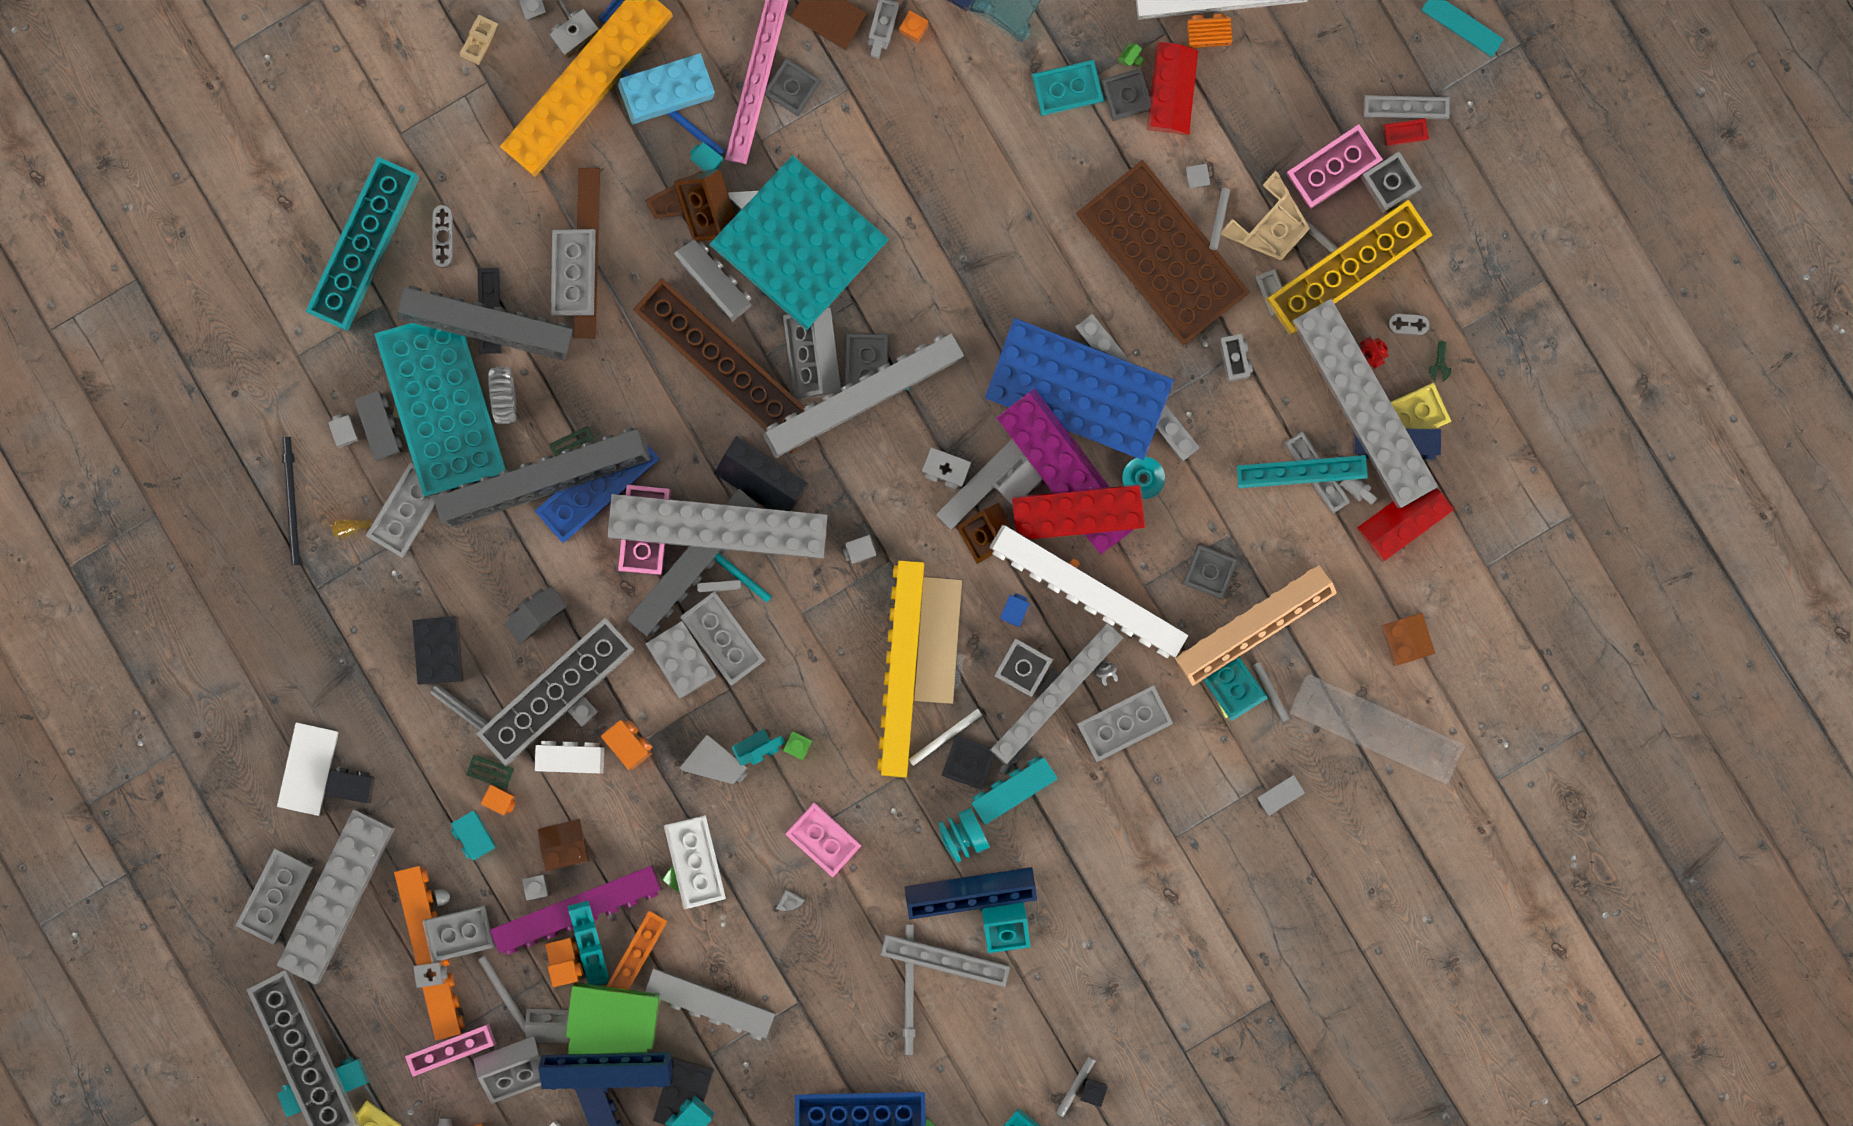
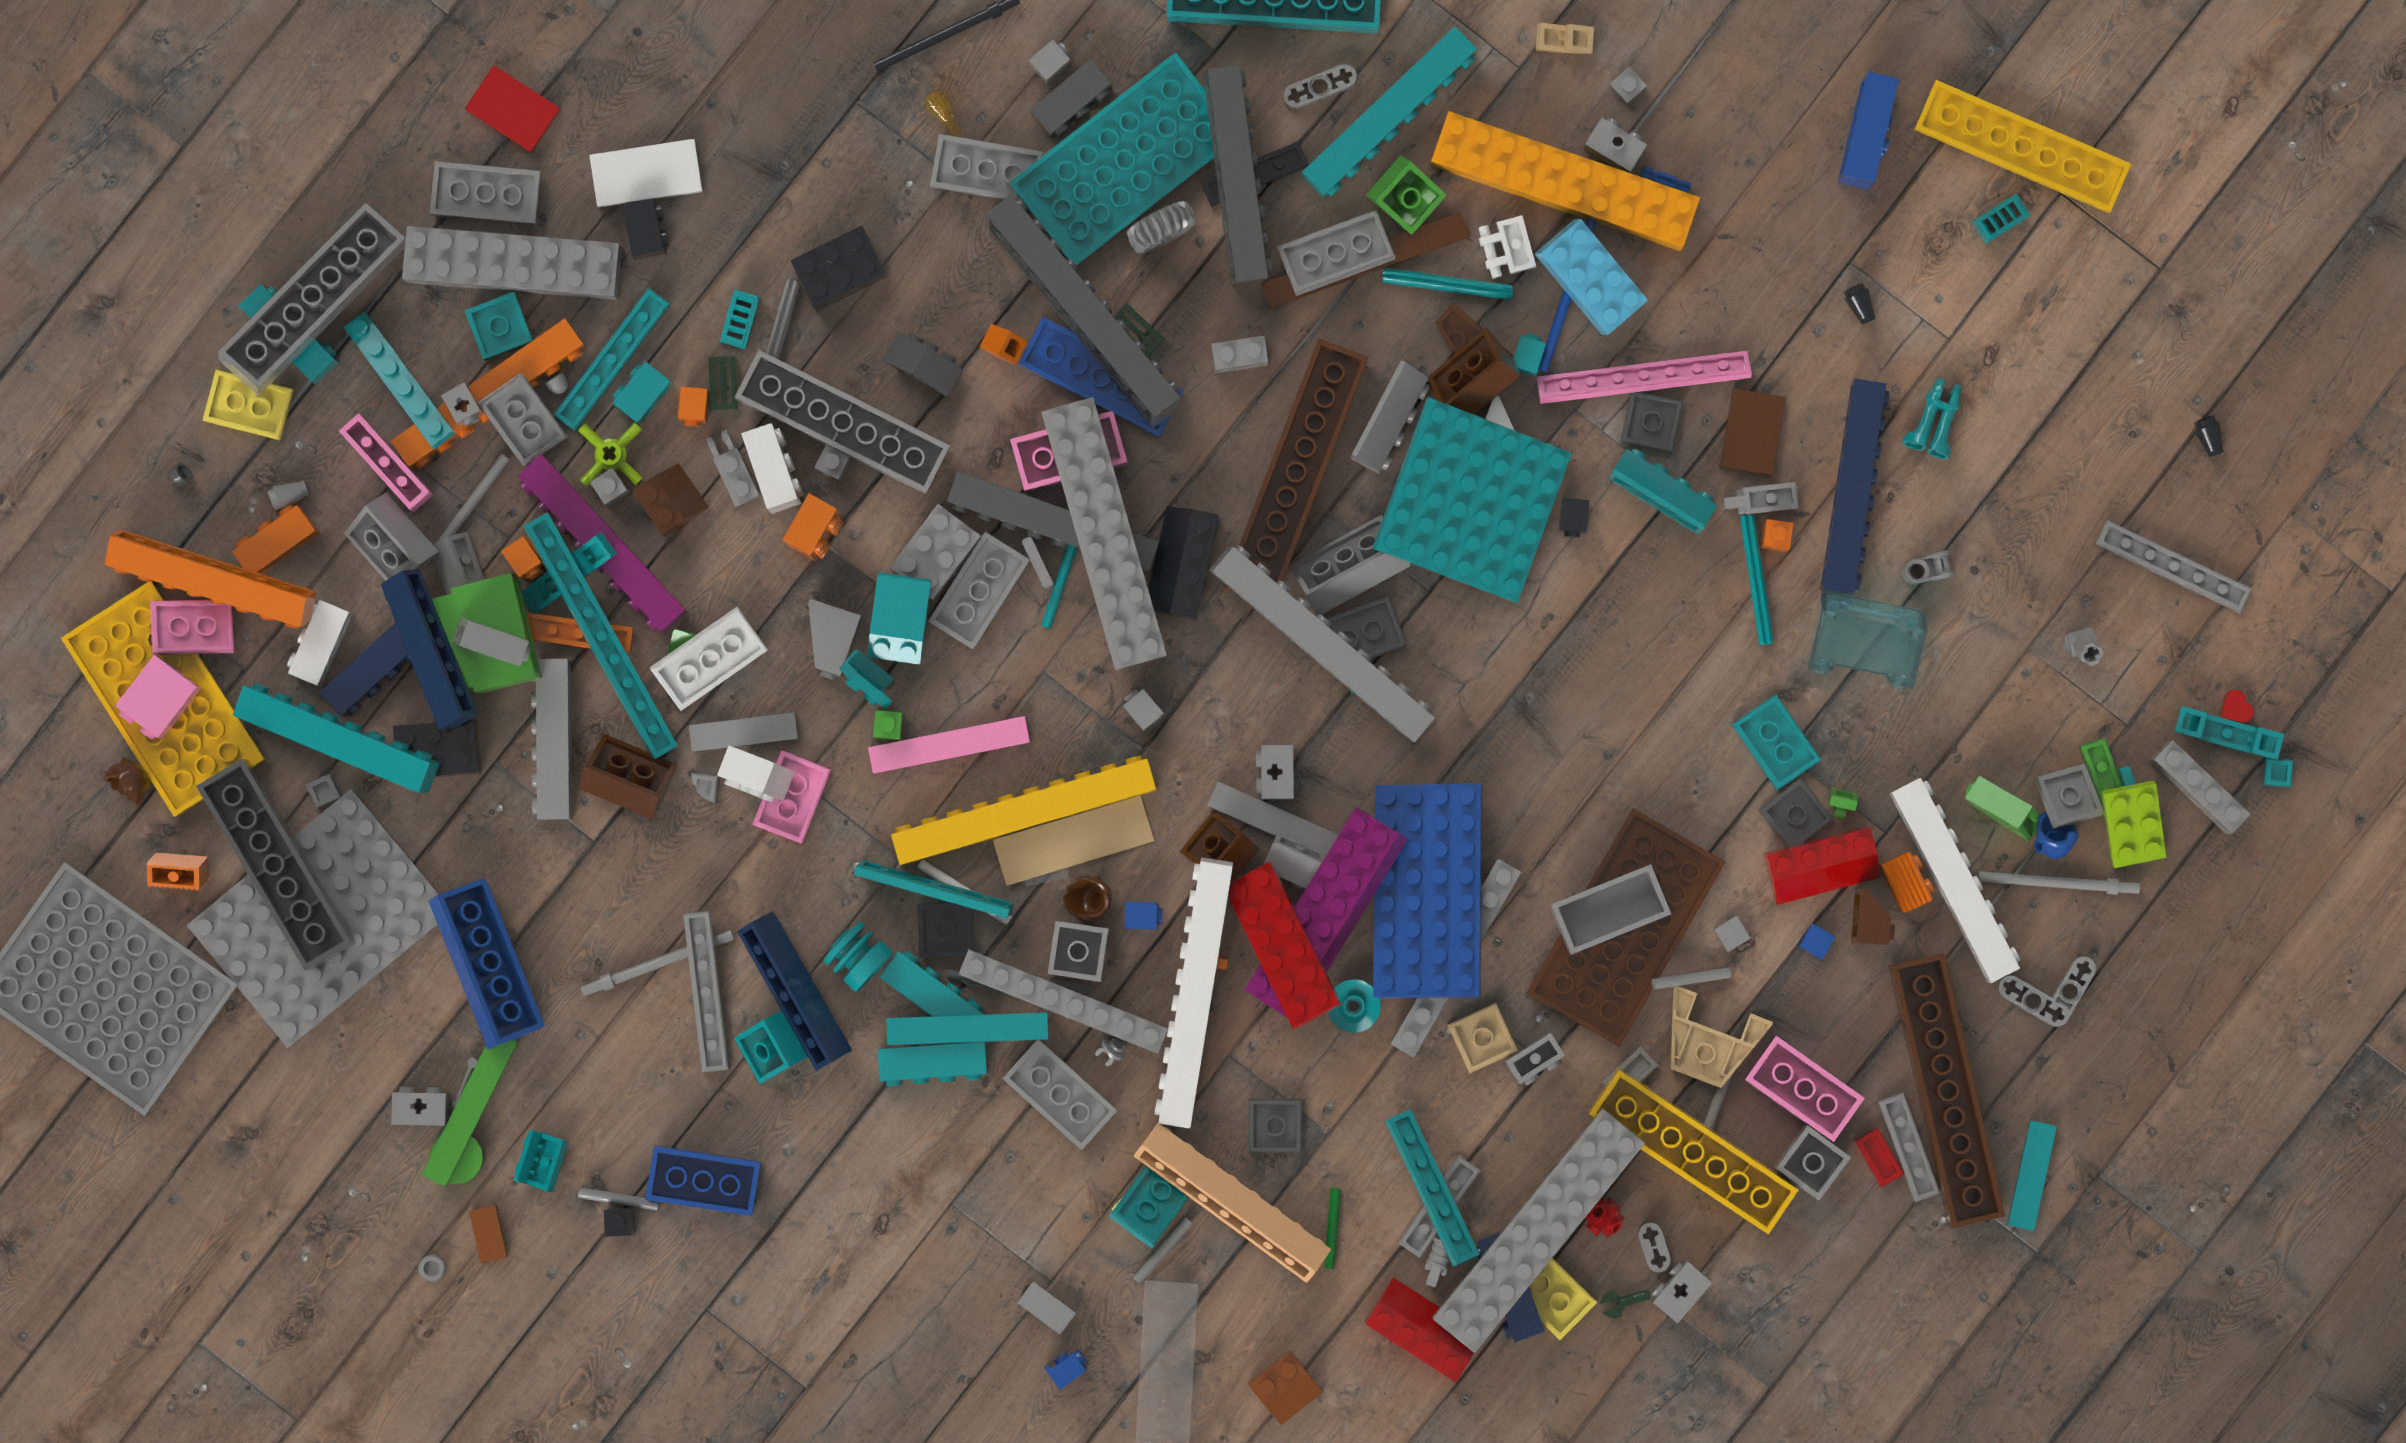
camera: 70 degrees right, 0 degrees up
none -> teal plate [344,311,456,450]
none -> light grey slope [452,616,531,666]
none -> teal plate [464,292,533,361]
none -> red tile [465,65,561,153]
none -> teal plate [523,512,678,759]
none -> teal tile [554,288,671,432]
none -> lime bar [578,422,643,487]
none -> reddish brown slope [579,734,677,819]
none -> blue brick [645,1145,761,1216]
none -> light grey tile [689,712,798,752]
none -> light grey hinge [706,430,760,507]
none -> white brick [717,746,795,802]
none -> teal slope [720,289,761,350]
none -> teal tile [854,860,1014,918]
none -> teal slope [867,572,931,664]
none -> bright pink tile [868,716,1030,774]
none -> teal brick [878,1042,988,1086]
none -> teal tile [886,1012,1049,1045]
none -> orange brick [979,324,1028,365]
none -> blue brick [1044,1349,1087,1389]
none -> reddish brown hair [1063,876,1112,922]
none -> light grey brick [1211,336,1268,374]
none -> teal brick [1301,27,1477,199]
none -> green bar [1324,1188,1341,1269]
none -> bright green slope [1366,155,1446,235]
none -> teal axle [1382,268,1513,300]
none -> tan tile [1447,1003,1518,1073]
none -> white plate [1478,215,1536,279]
none -> light grey piece [1549,864,1671,955]
none -> black brick [1558,498,1589,538]
none -> teal slope [1608,448,1717,535]
none -> light grey brick [1651,1260,1712,1324]
none -> teal axle [1740,514,1774,645]
none -> blue tile [1798,923,1835,960]
none -> reddish brown slope [1851,888,1895,945]
none -> reddish brown brick [1888,953,2005,1228]

